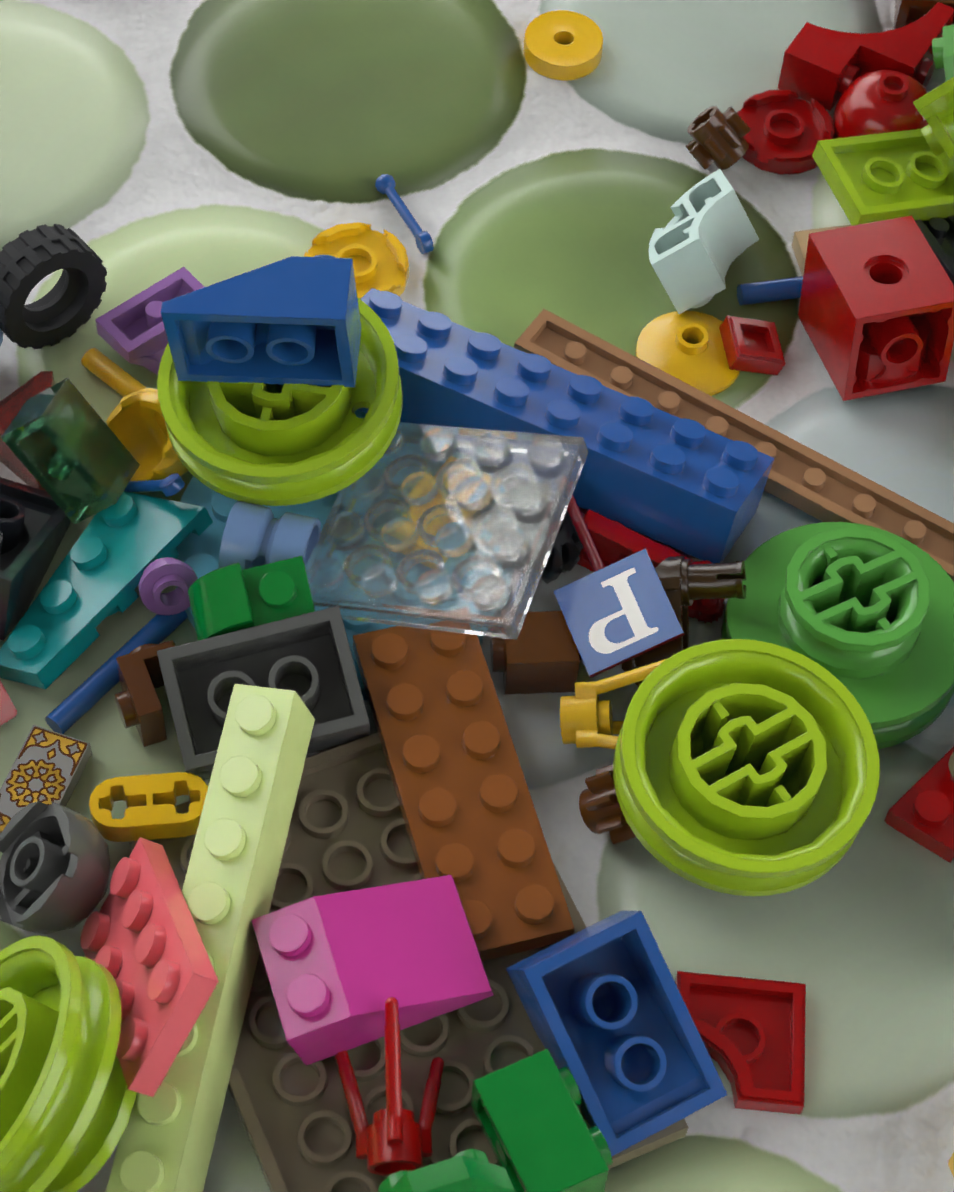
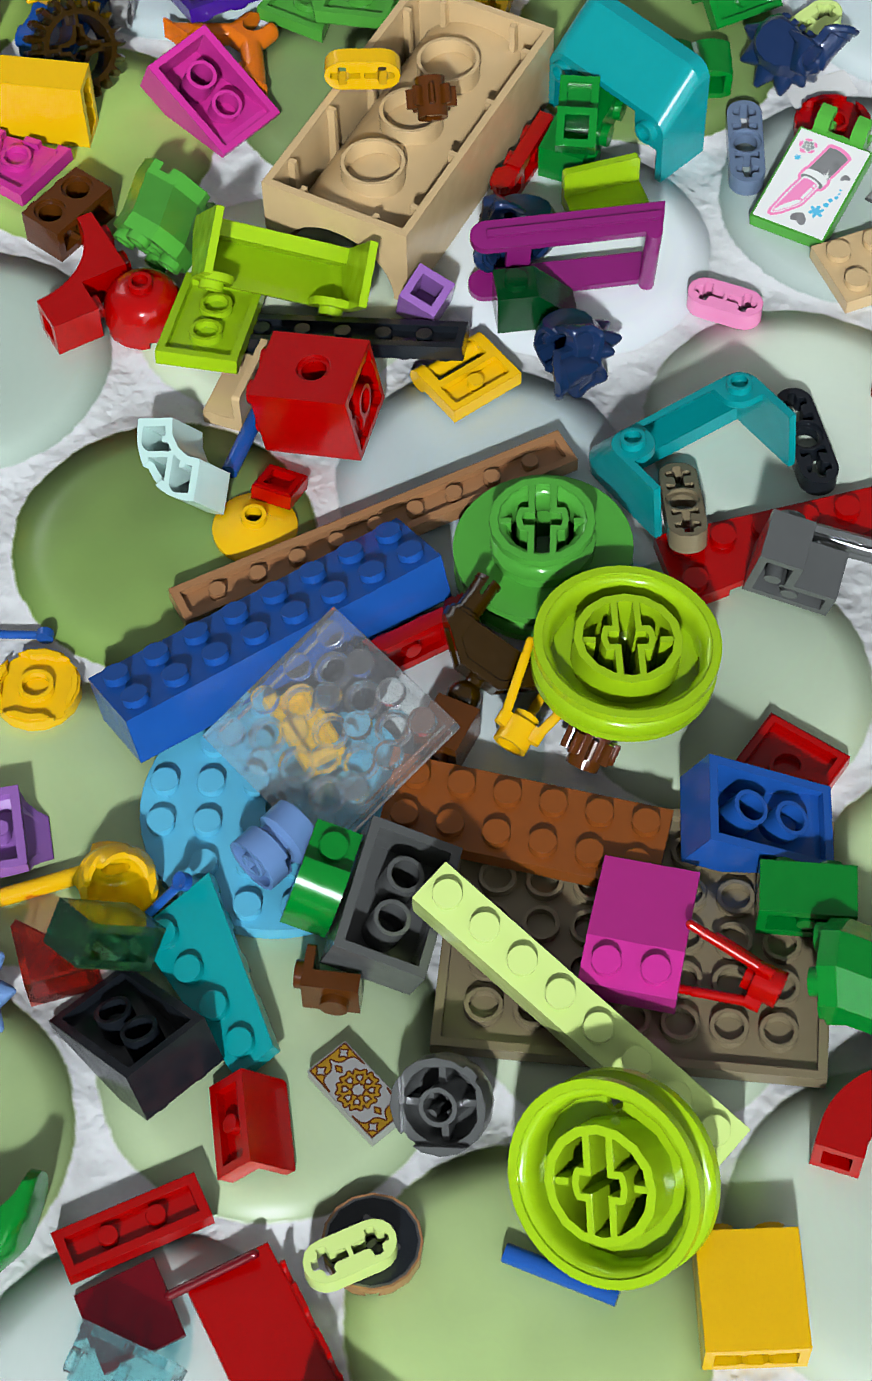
camera: 55 degrees left, 0 degrees up
blue bar [45,610,188,734] -> none
coral plate [80,837,219,1097] -> none
yellow beam [89,772,208,842] -> none
medium lavender plate [139,557,198,615] -> none
lime wheel [157,298,403,506] -> none
blue slope [161,255,361,387] -> none
piece [553,481,685,678] -> none
reddish brown gear [686,106,751,170] -> none
red tile [737,90,835,175] -> none

